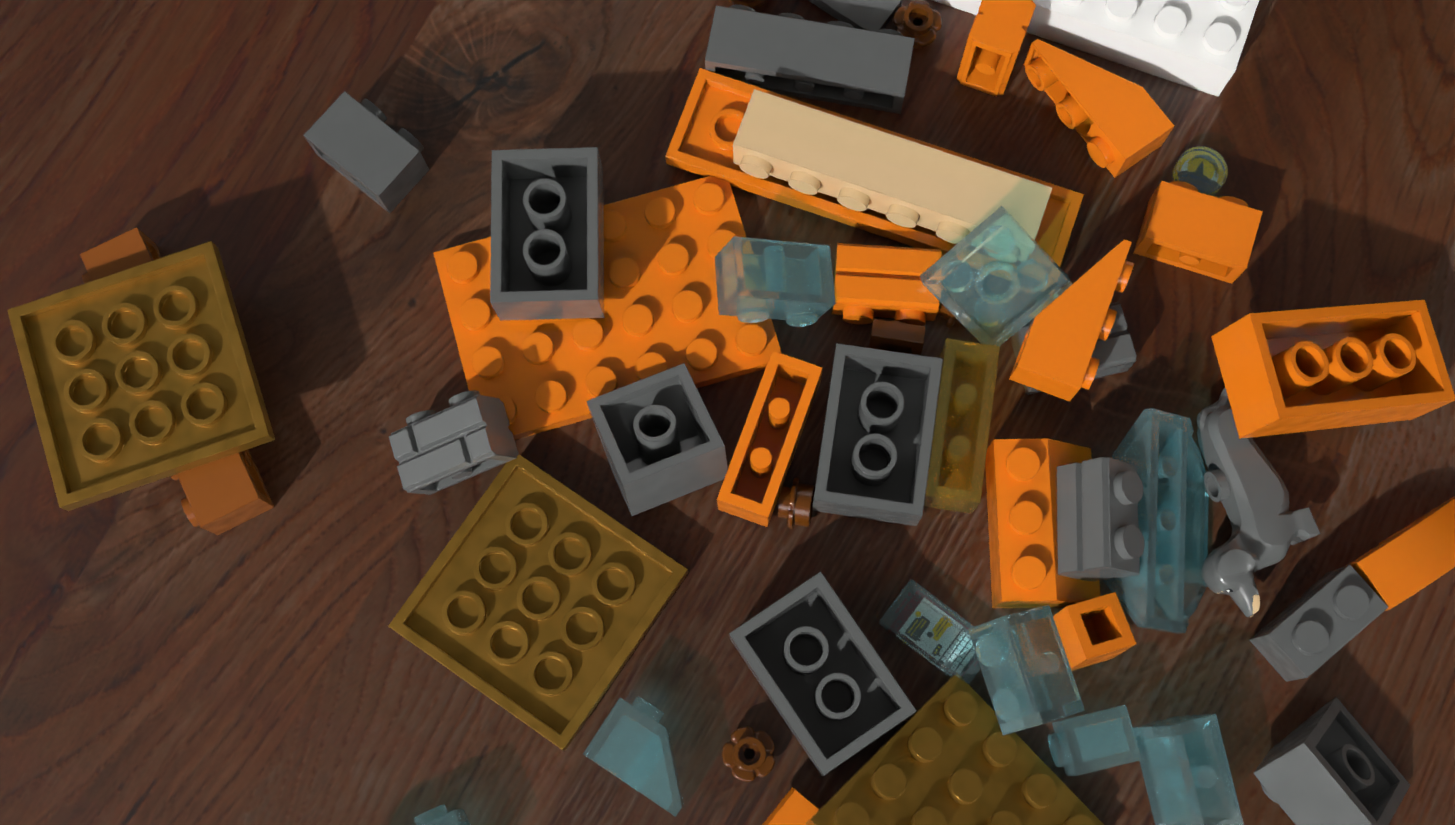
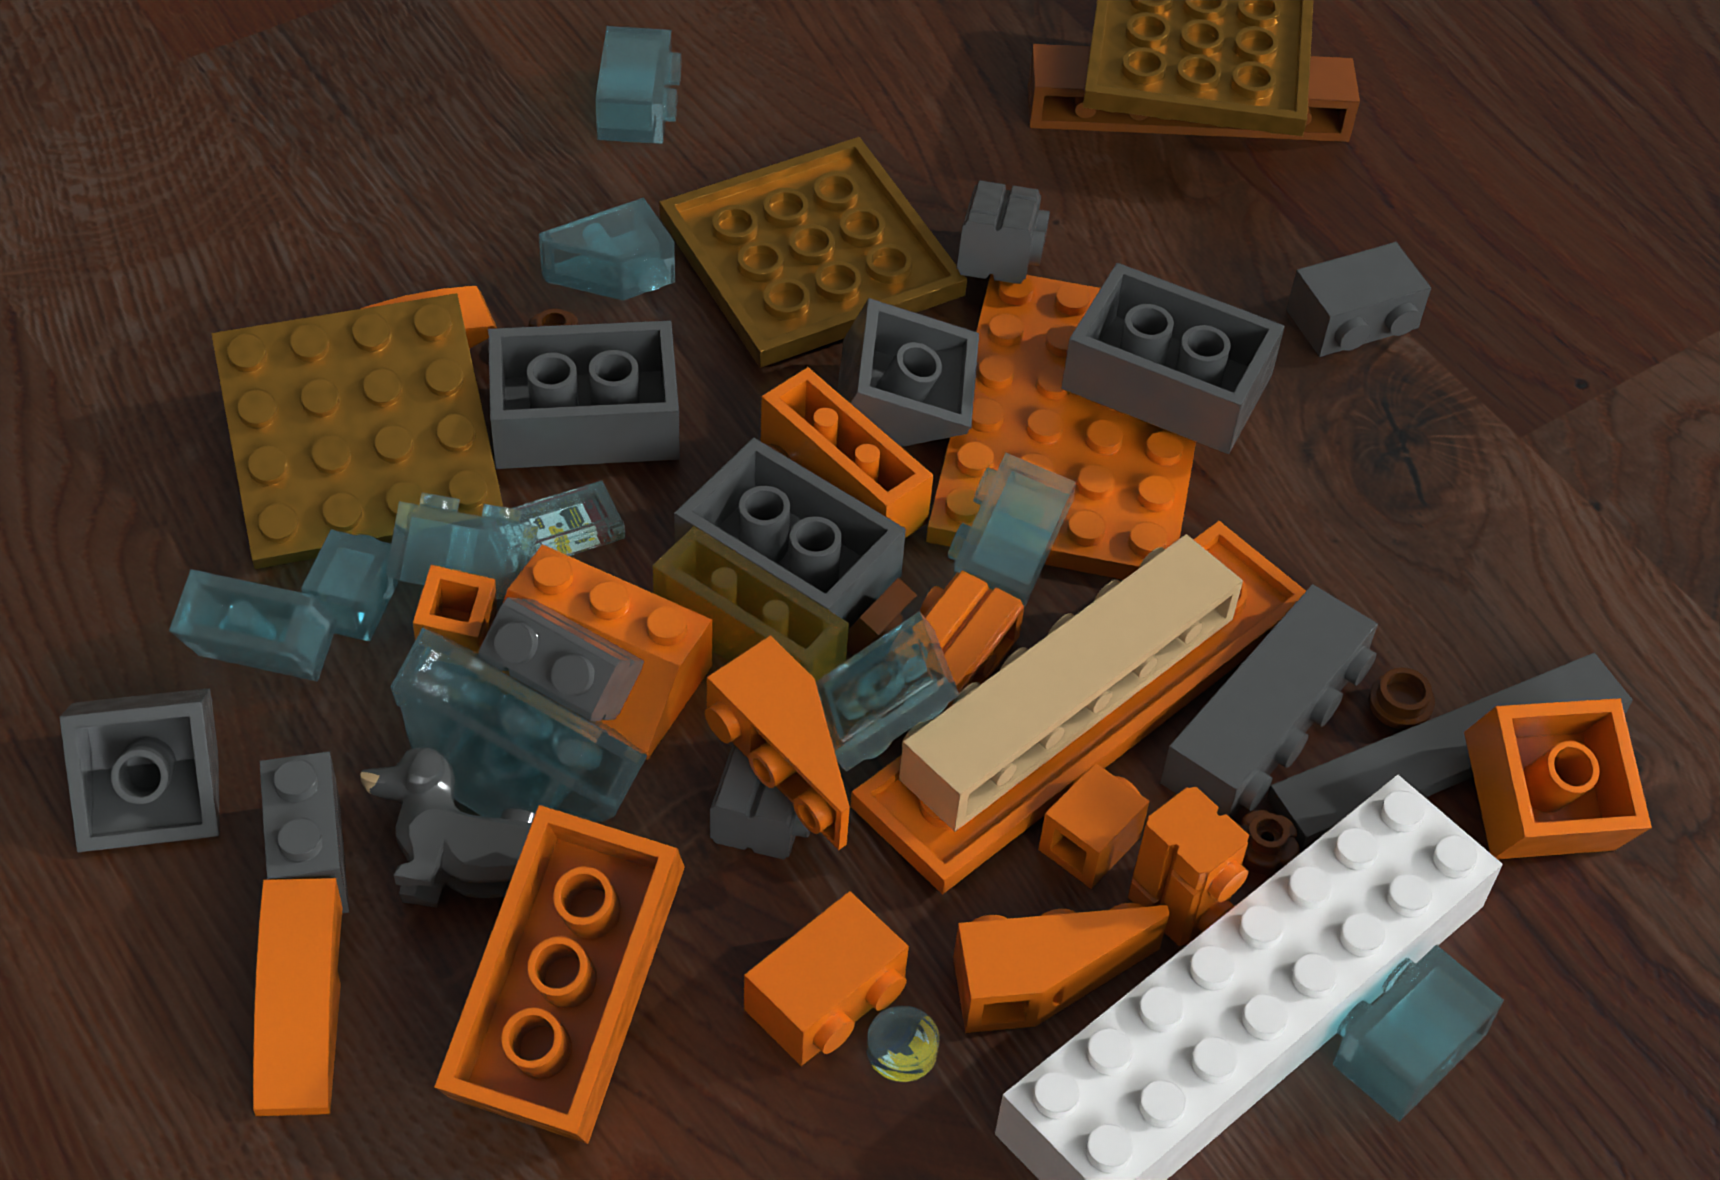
camera: 110 degrees right, 25 degrees down
none -> orange brick [1038,763,1150,889]

